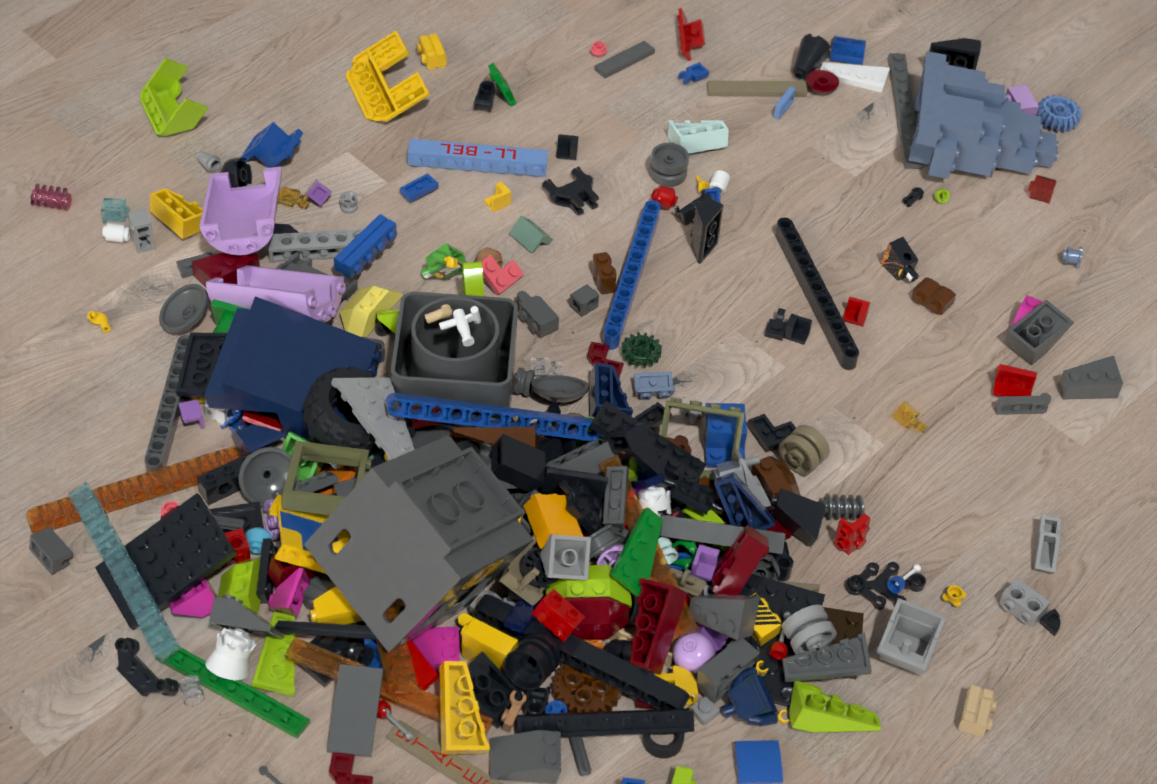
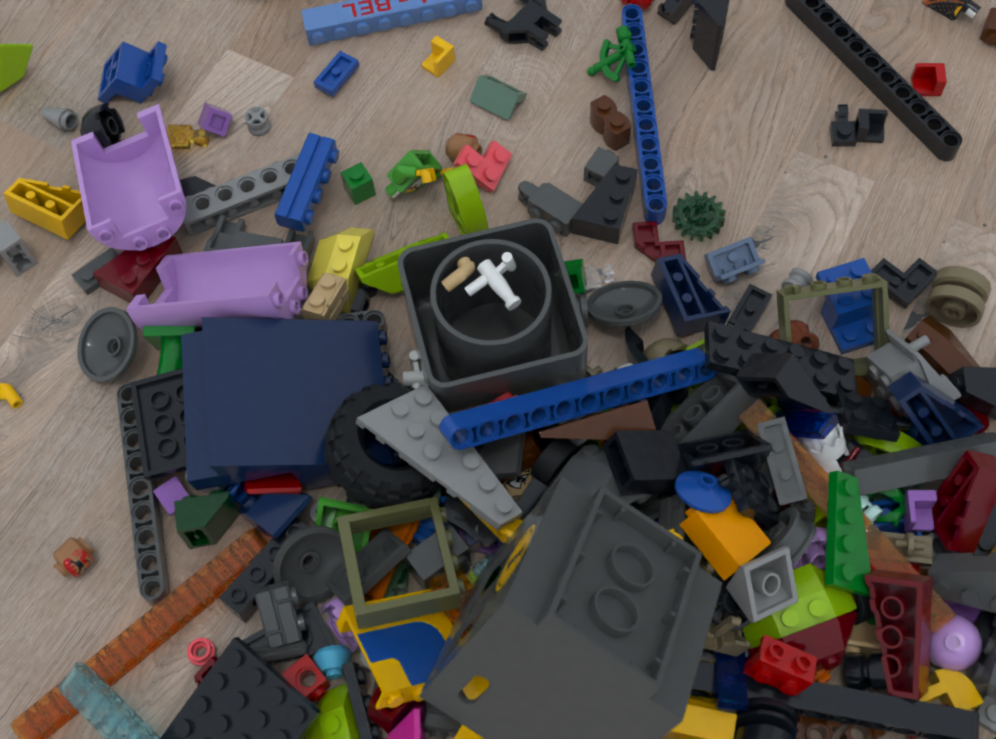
camera: 10 degrees left, 15 degrees up
none -> medium nougat head [53,537,95,577]
none -> dark green slope [174,490,240,549]
none -> dark grey brick [254,580,306,648]
none -> tan brick [301,273,350,320]
none -> green brick [340,162,376,205]
none -> black tile [350,288,370,313]
none -> green brick [564,259,587,294]
none -> black wedge [571,164,638,244]
none -> green piece [587,26,636,83]
none -> blue dish [675,471,732,513]

